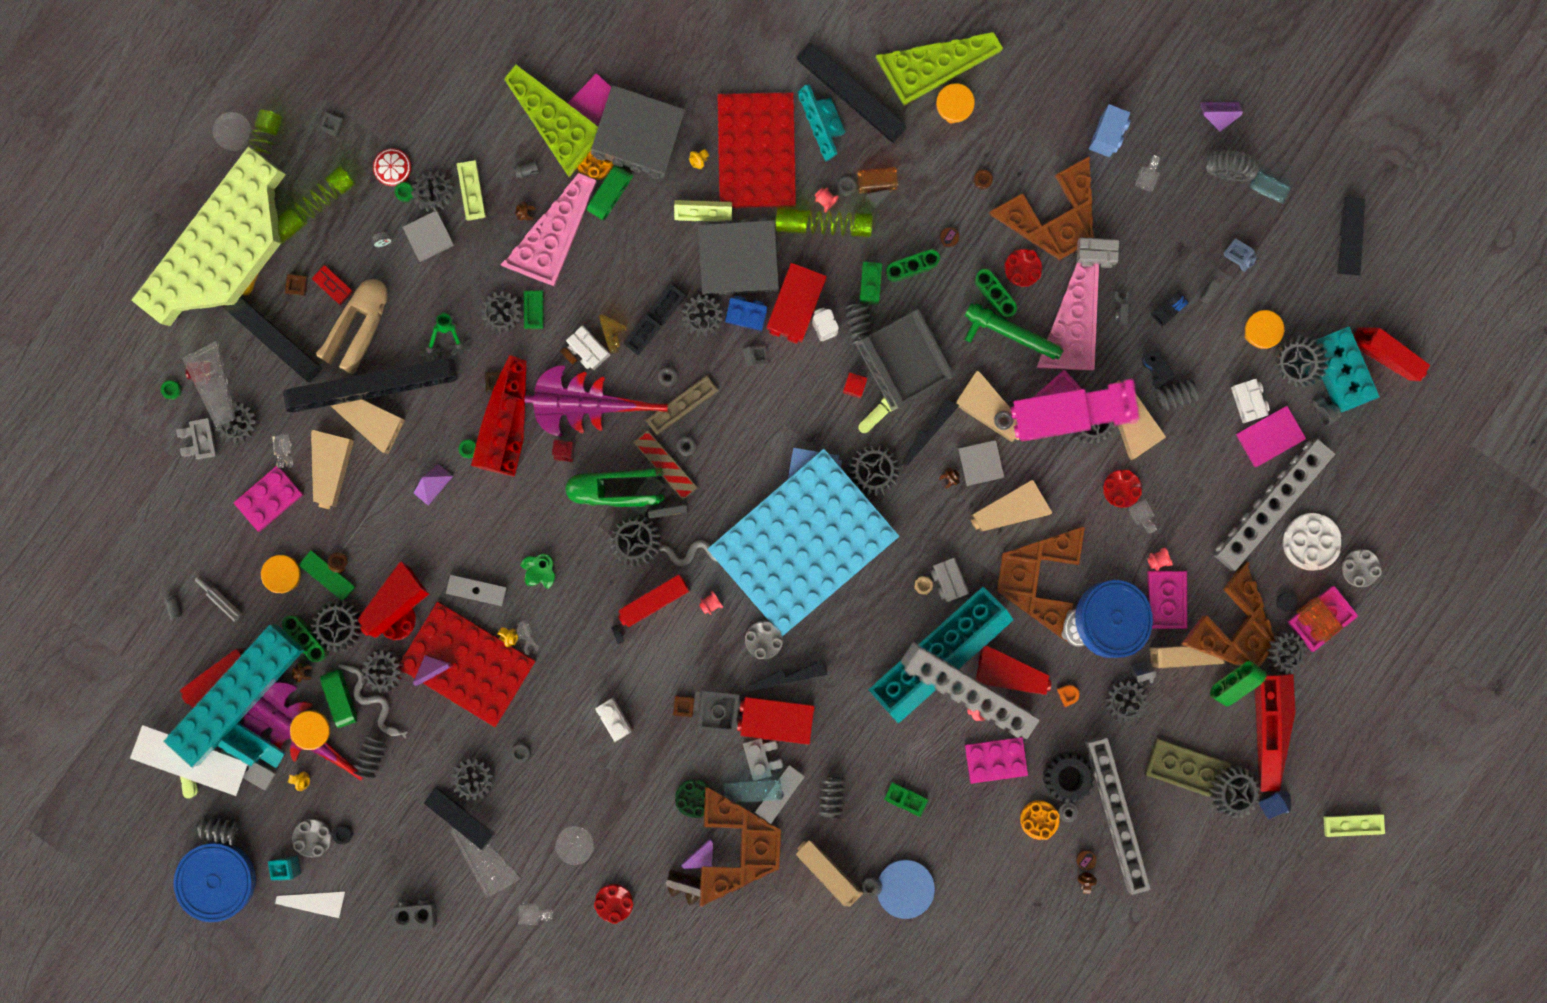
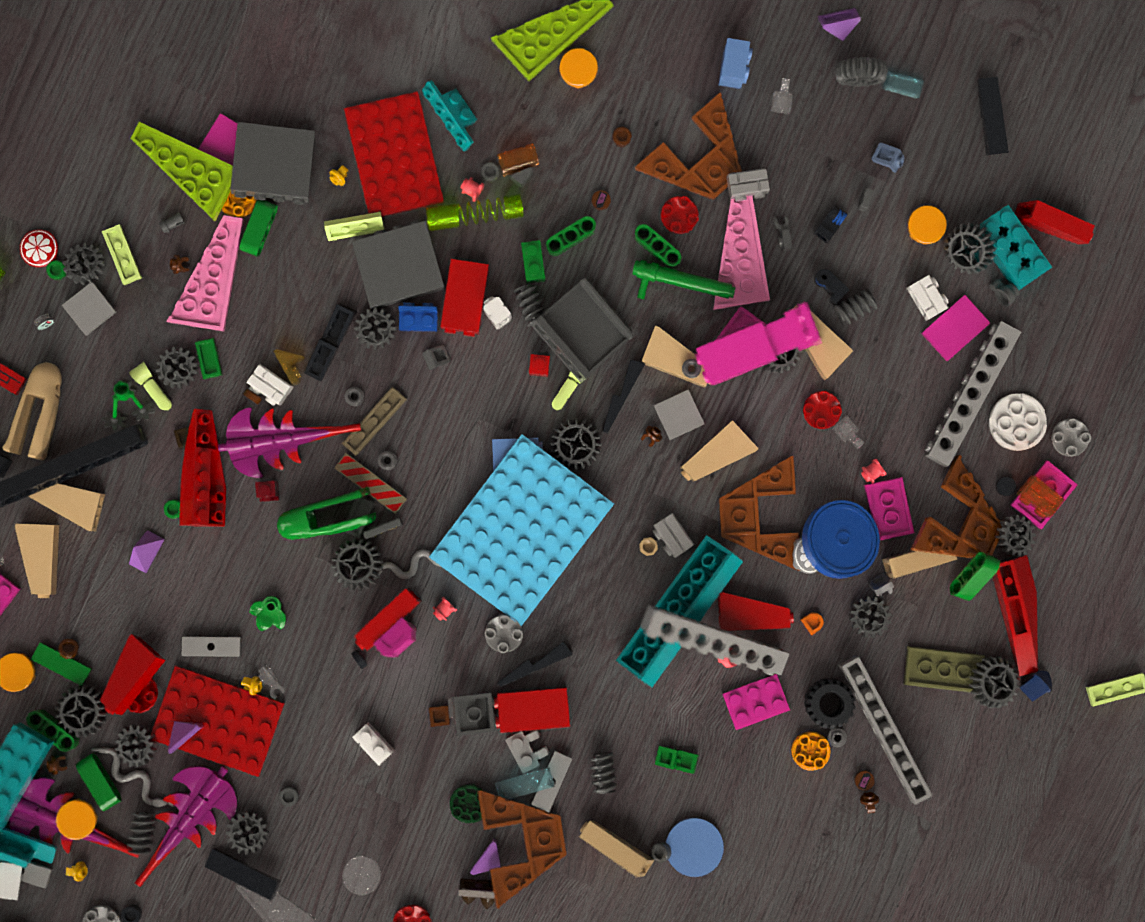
camera: 20 degrees left, 0 degrees up
black beam [796,42,907,143] -> none
none -> yellowish green piece [129,361,172,410]
none -> magenta animal [135,766,237,887]
none -> dark pink slope [374,618,416,657]

